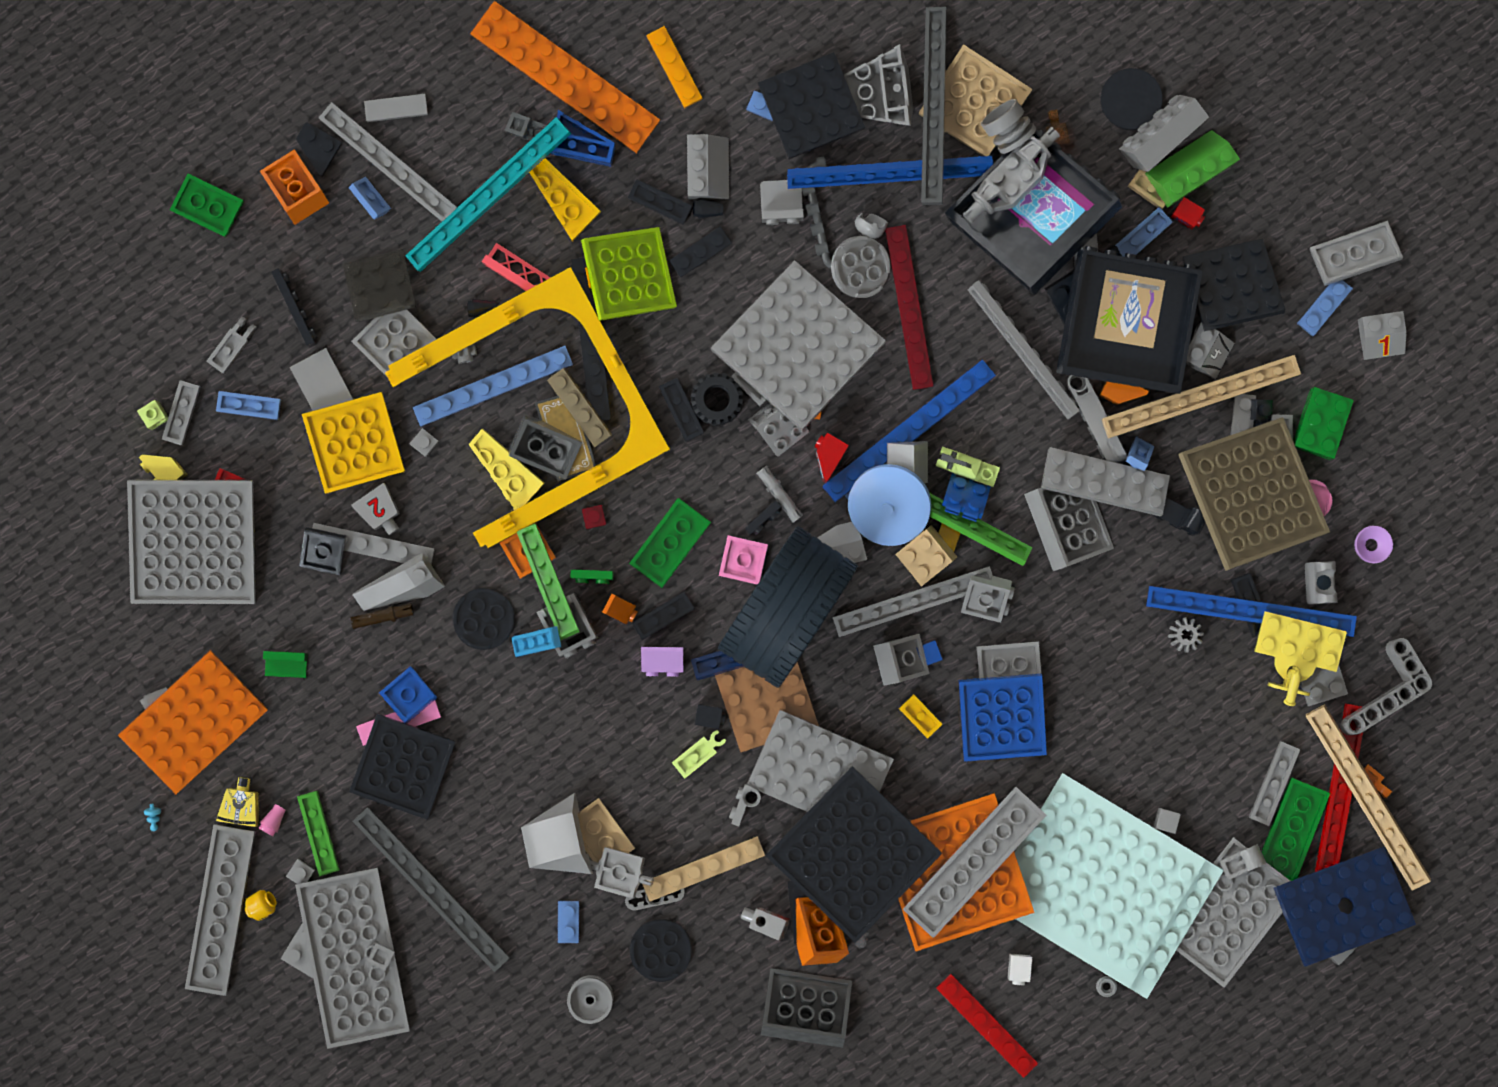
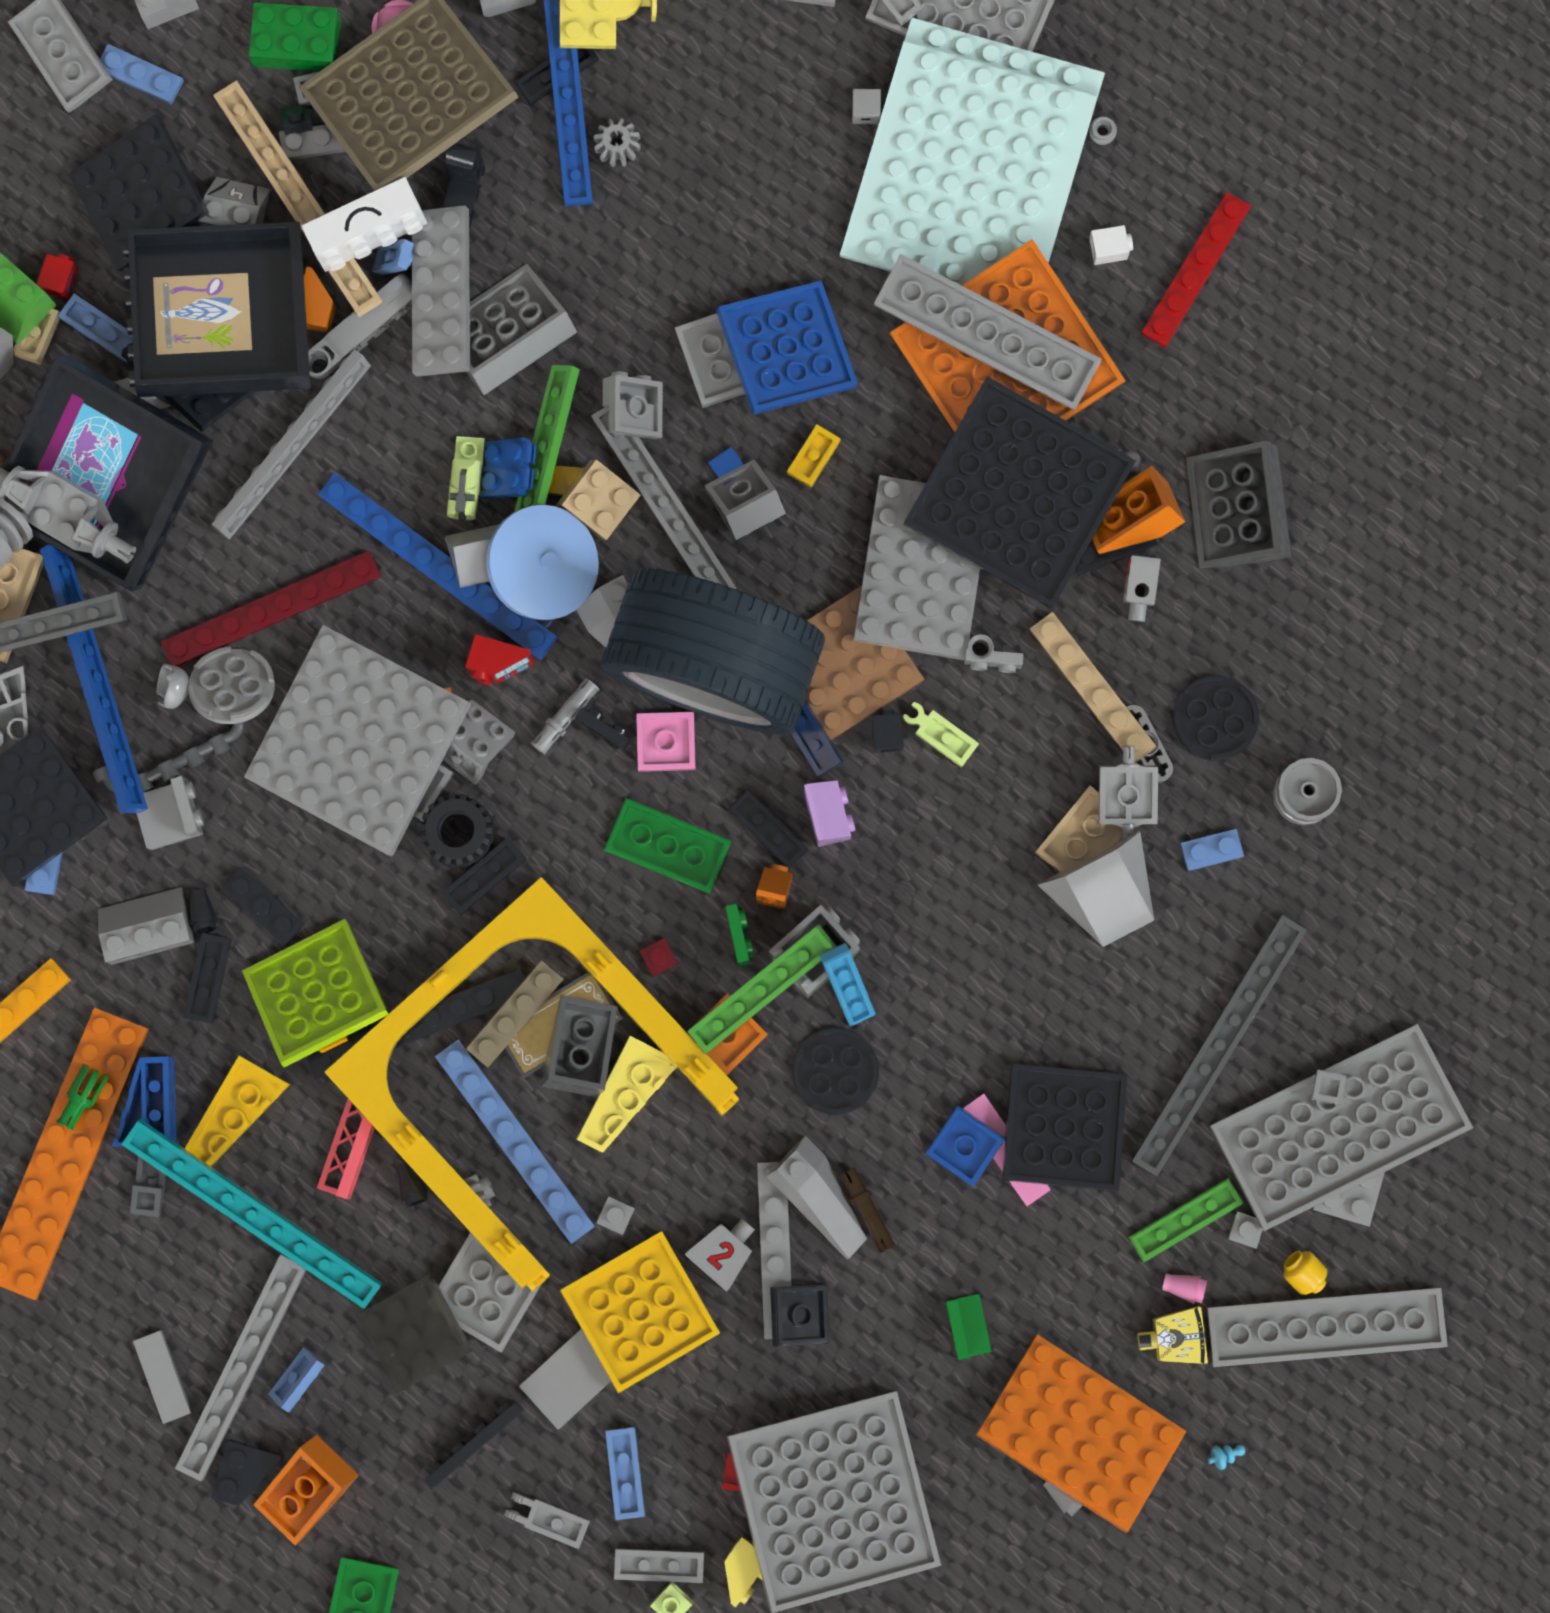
camera: 100 degrees left, 5 degrees down
none -> green arm [57,1063,110,1130]
none -> white brick [302,177,428,272]

